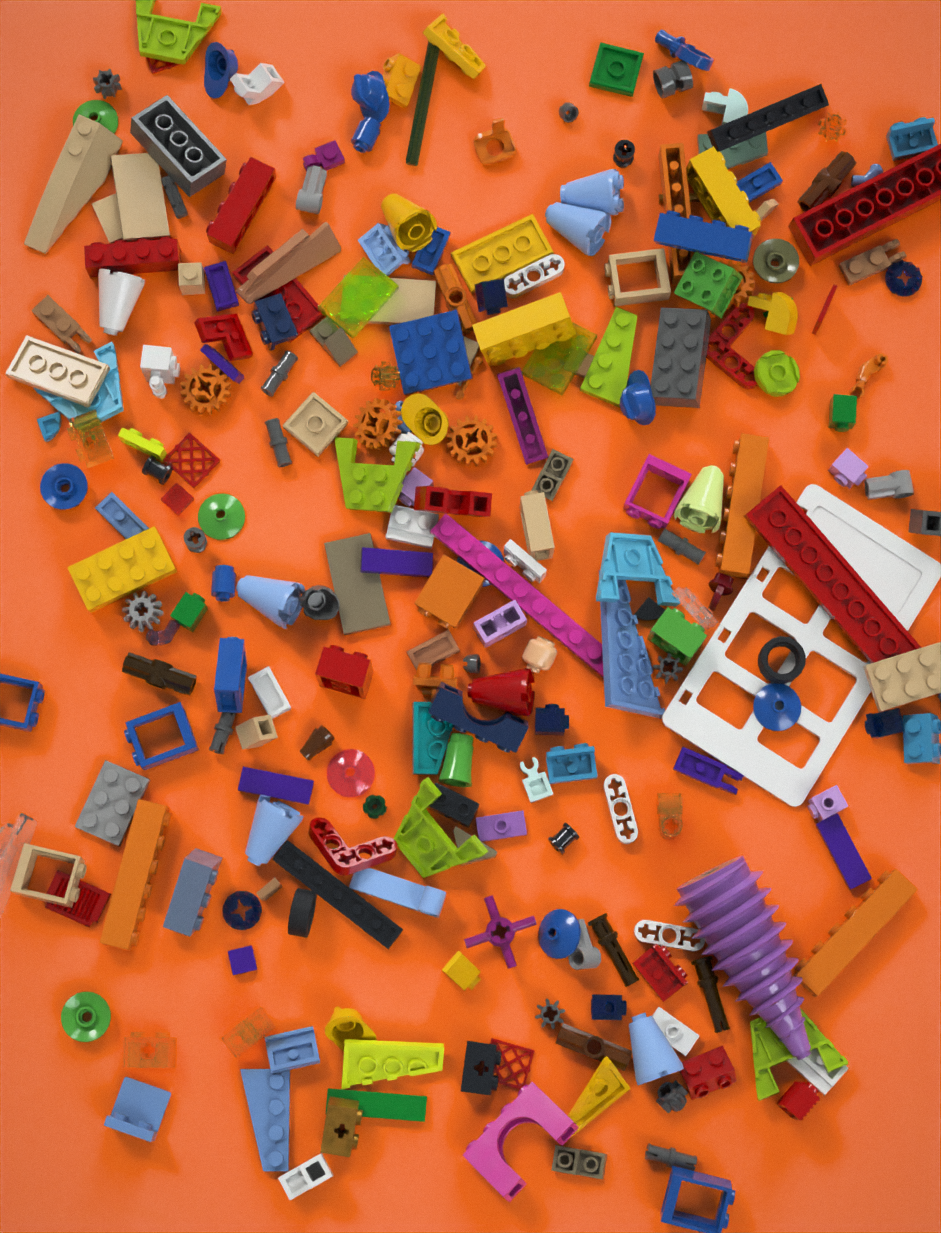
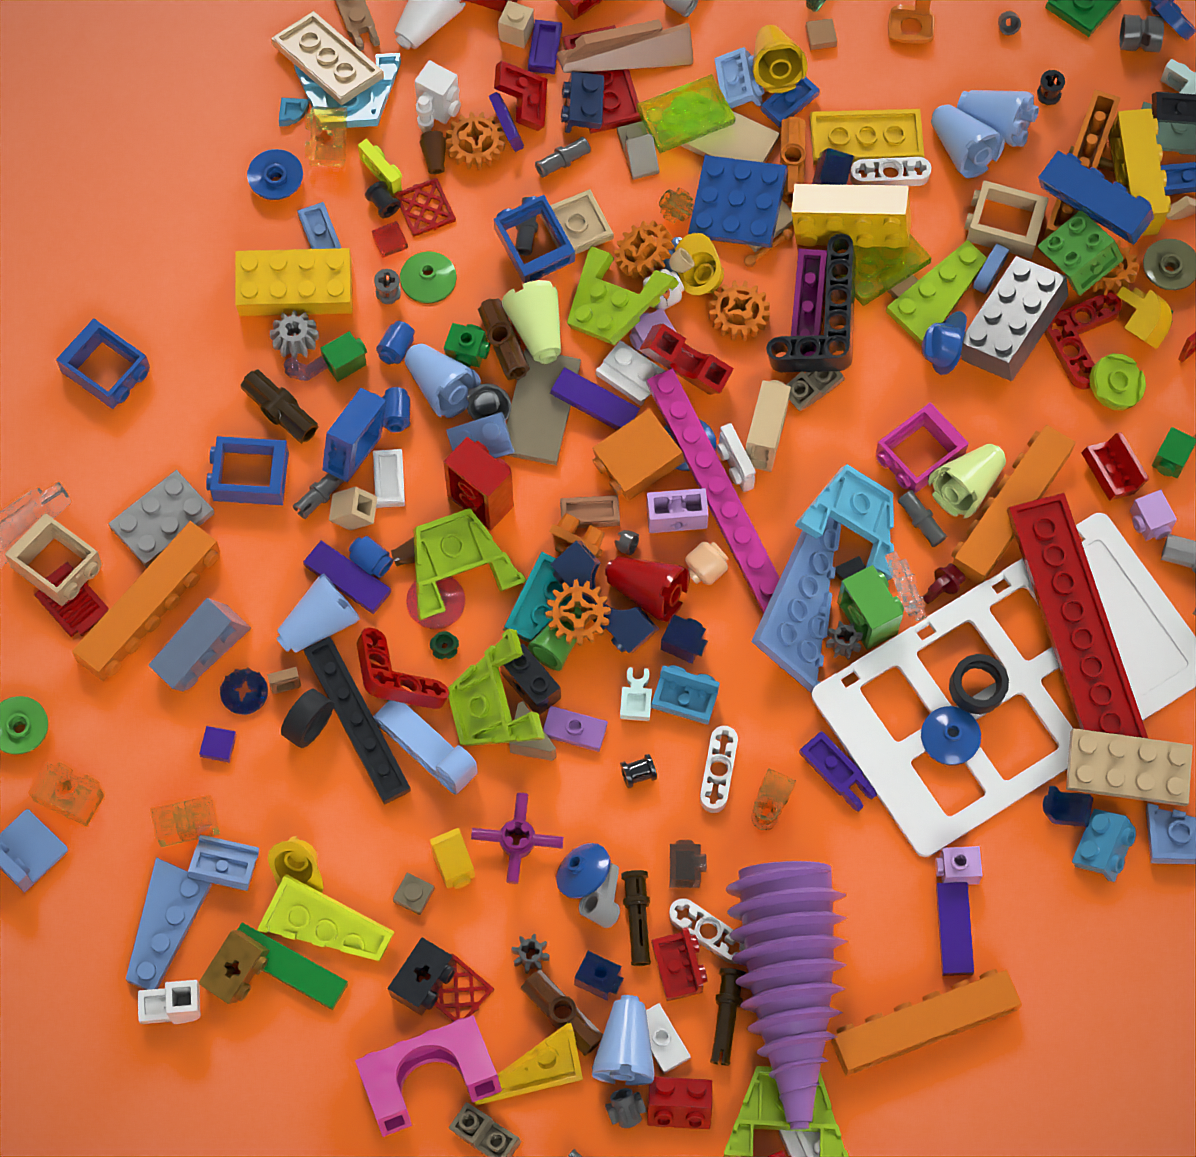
camera: 25 degrees right, 10 degrees down
none -> blue brick [349,536,393,578]
none -> blue brick [382,387,410,432]
none -> dark tan plate [393,872,435,915]
none -> lime wing [413,508,526,621]
none -> reddish brown cone [419,131,446,174]
none -> green brick [444,323,490,368]
none -> medium blue plate [446,412,515,458]
none -> reddish brown piece [478,298,530,380]
none -> blue window [493,195,575,283]
none -> yellowish green cone [502,280,561,364]
none -> orange gear [545,579,611,646]
none -> tan hinge [669,248,694,273]
none -> clear smoke brick [669,840,707,888]
none -> black beam [766,233,856,373]
none -> medium nougat tile [805,18,838,50]
none -> medium blue beam [973,243,1010,294]
none -> red bracket [1081,432,1149,501]

